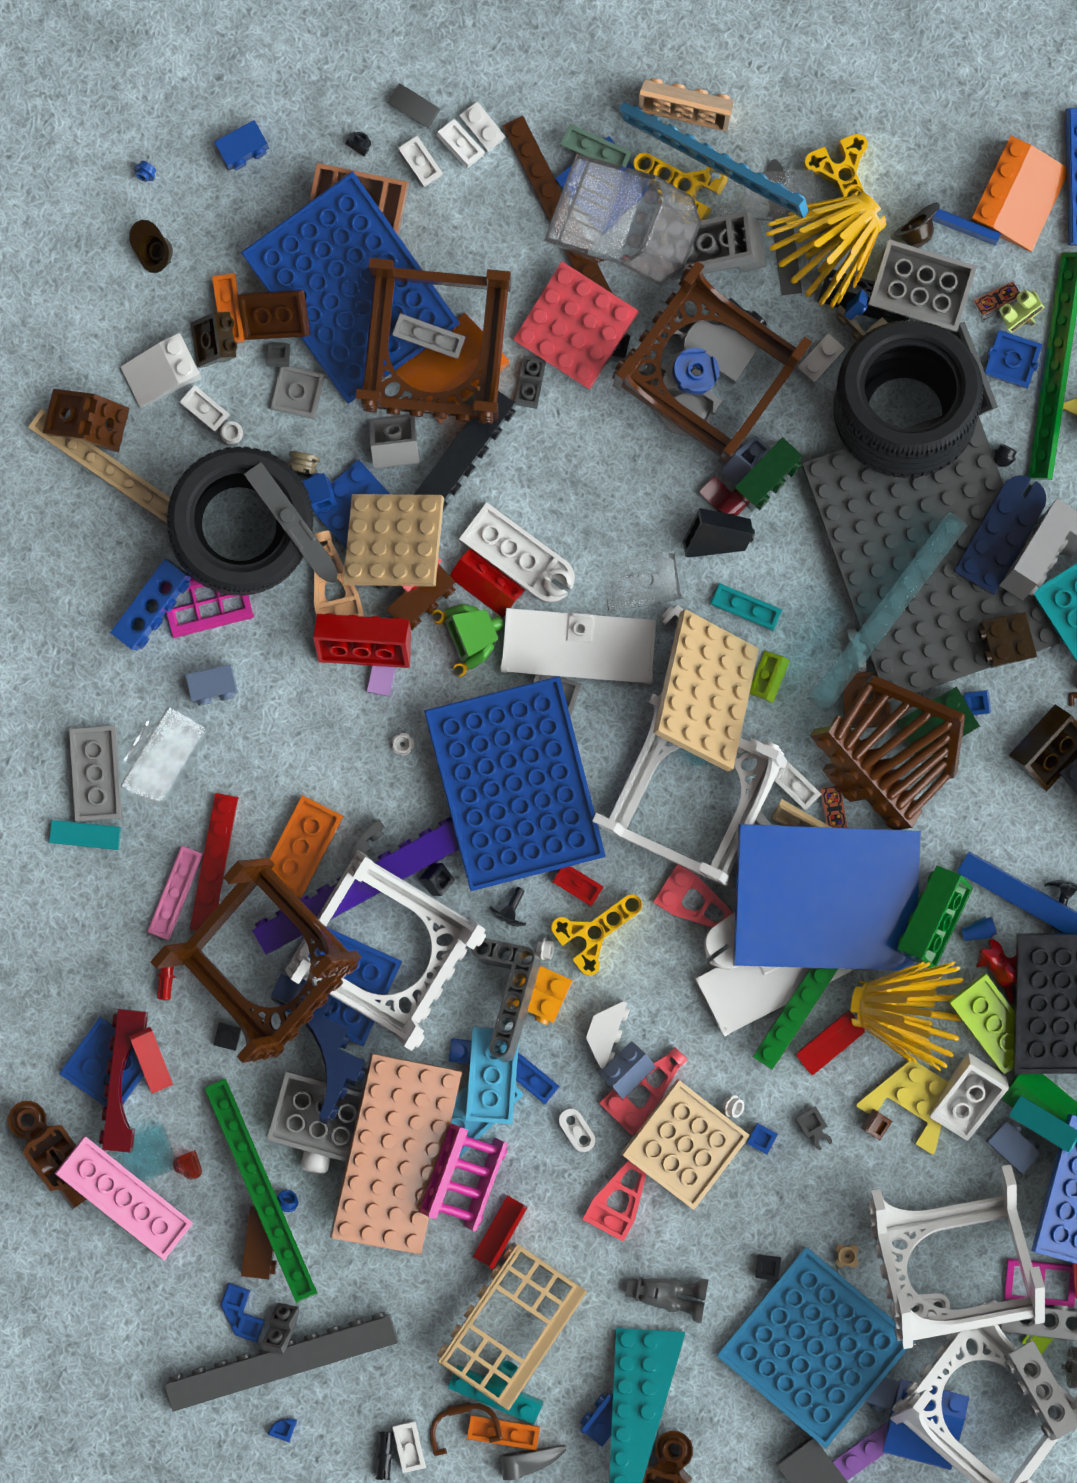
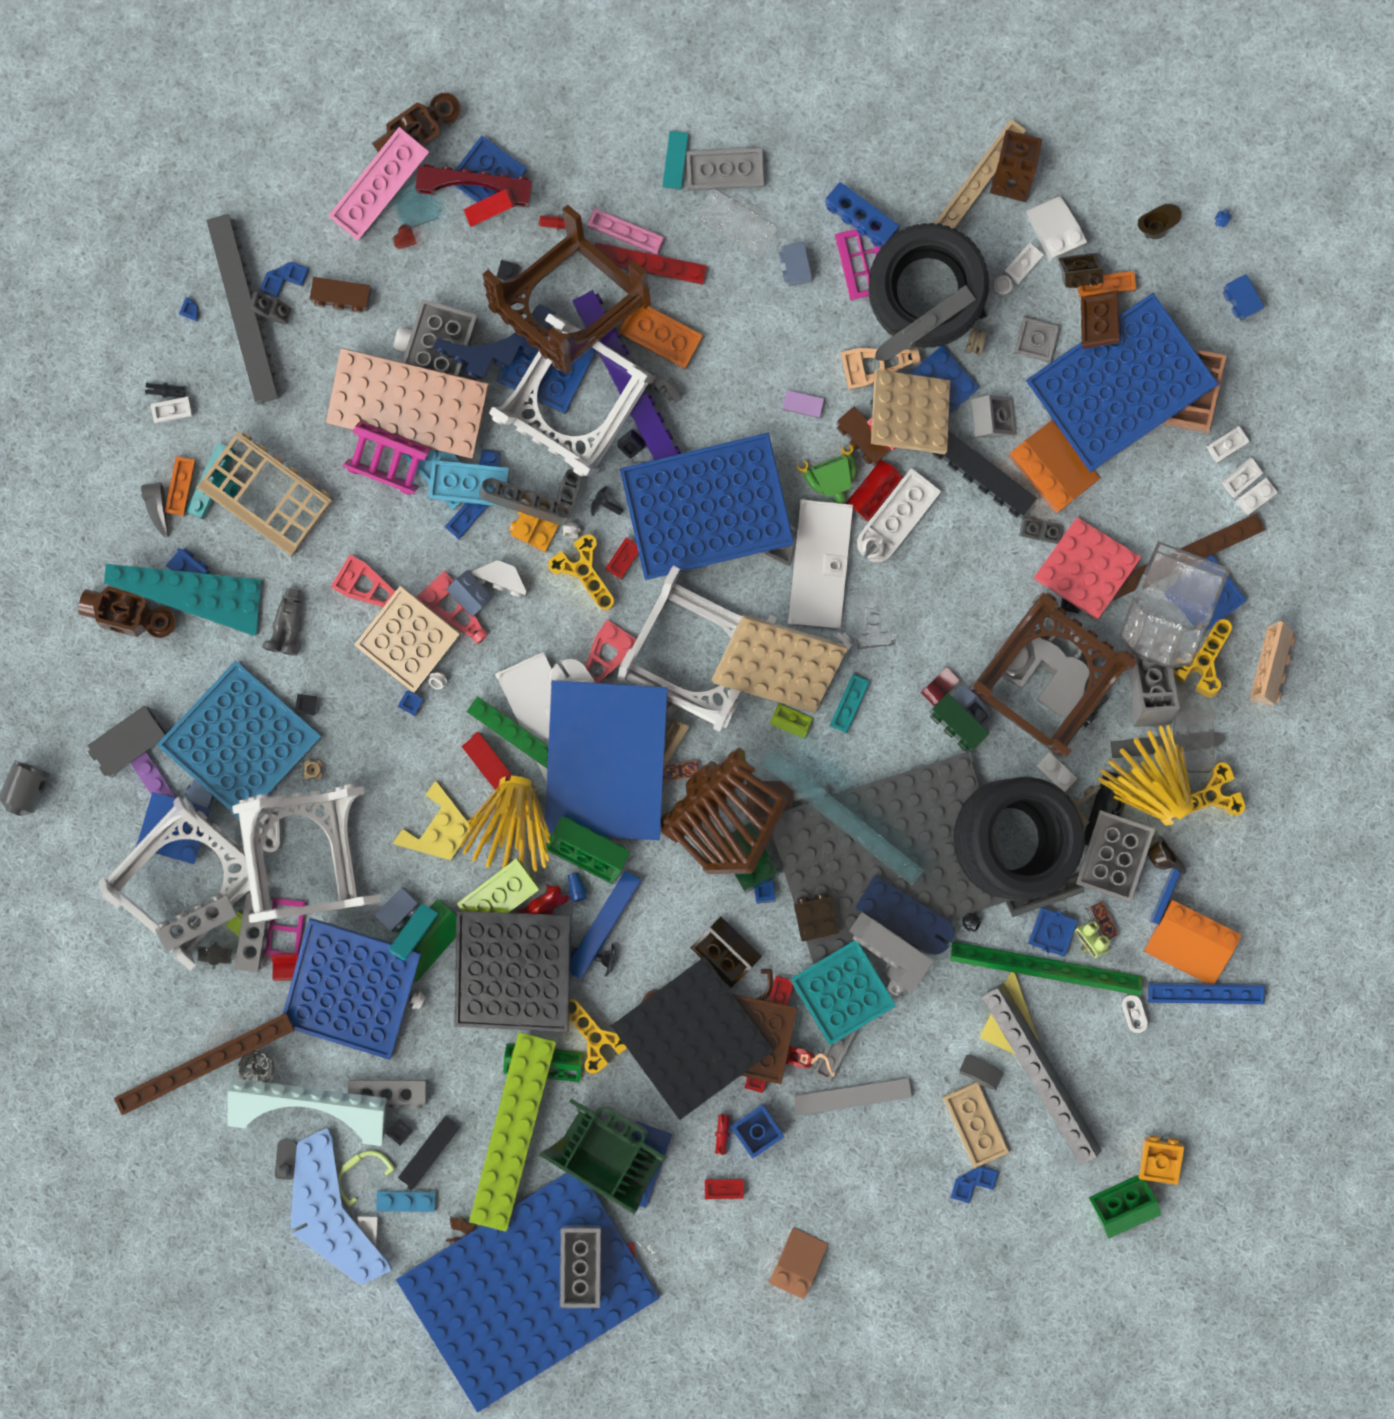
camera: 85 degrees right, 0 degrees up
green plate [205,1079,318,1303] -> none
dark grey tile [266,343,291,367] -> none
blue plate [276,1190,299,1212] -> none
blue brick [303,473,338,513] -> none
red slope [313,613,411,668] -> none
black plate [345,132,371,157] -> none
reddish brown arch [356,258,511,424] -> none
dark grey slope [387,83,441,129] -> none
white plate [392,733,414,756] -> none
light grey plate [393,313,466,359] -> none
reddish brown piece [430,1402,503,1456] -> none
red panel [473,1195,528,1270] -> none
white plate [559,1109,595,1152] -> none
sand green plate [560,124,632,175] -> none
dark azure plate [619,102,809,218] -> none
blue plate [672,348,719,395] -> none
black slope [683,508,755,558] -> none
white plate [774,762,822,811] -> none
dark grey plate [795,1106,832,1150] -> none
blue plate [844,289,869,320] -> none
reddish brown tile [861,1109,893,1141] -> none
white slope [929,1053,1009,1141] -> none

